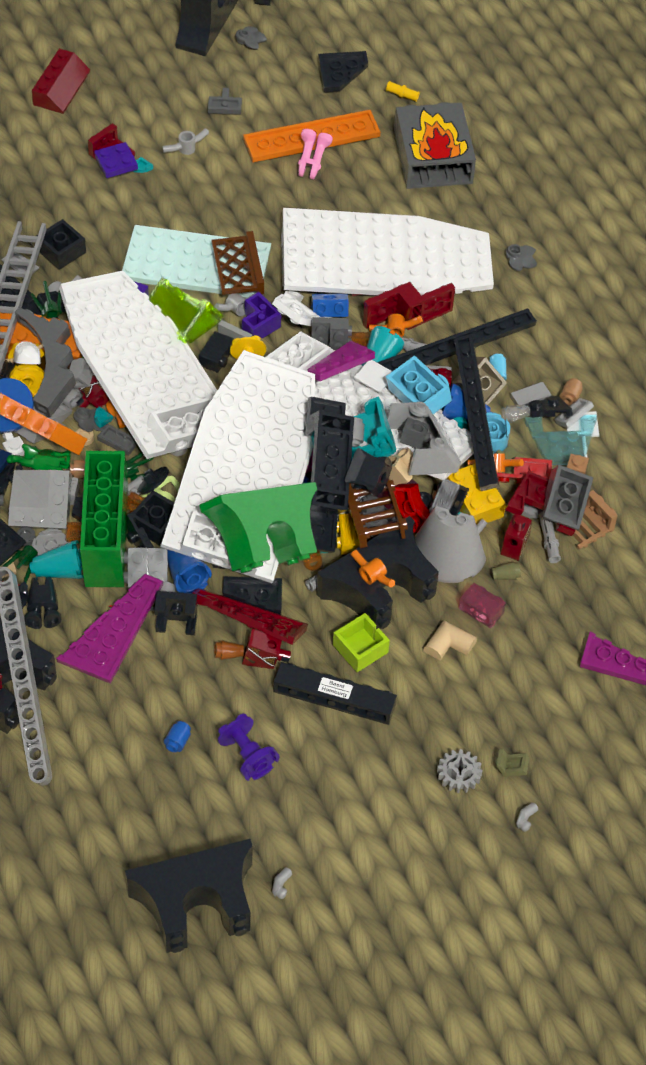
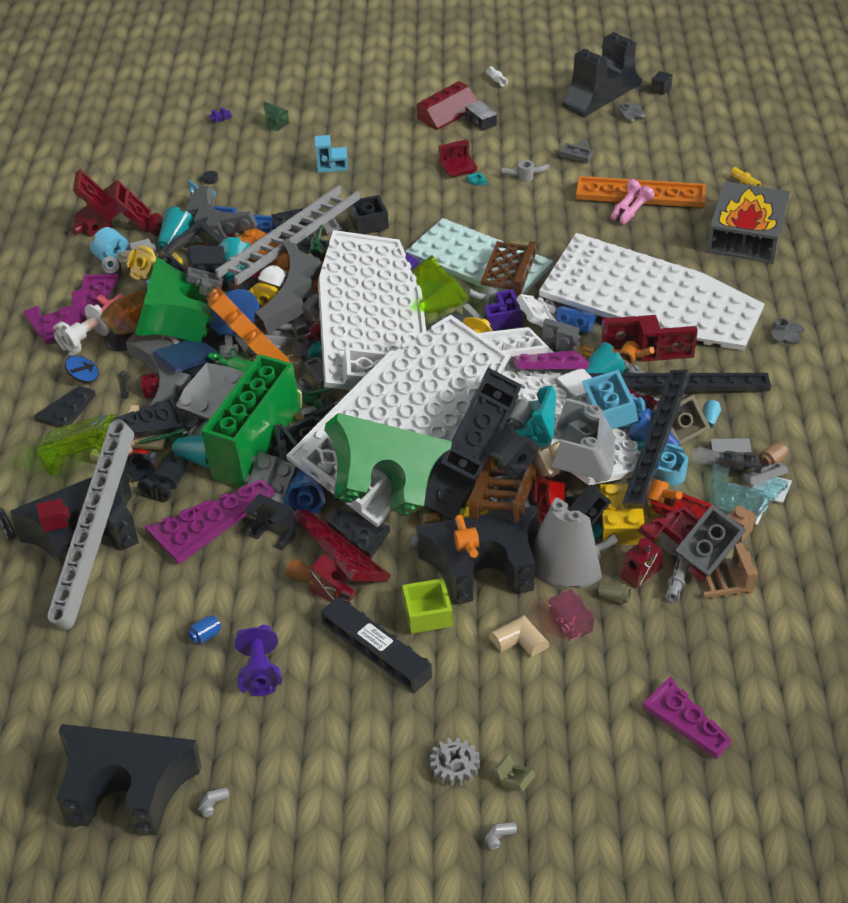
camera: 30 degrees right, 10 degrees down
dark purple plate [94,142,138,178] -> none
black plate [318,51,368,92] -> none
none -> black brick [465,101,497,131]
none -> white pin [486,67,508,87]

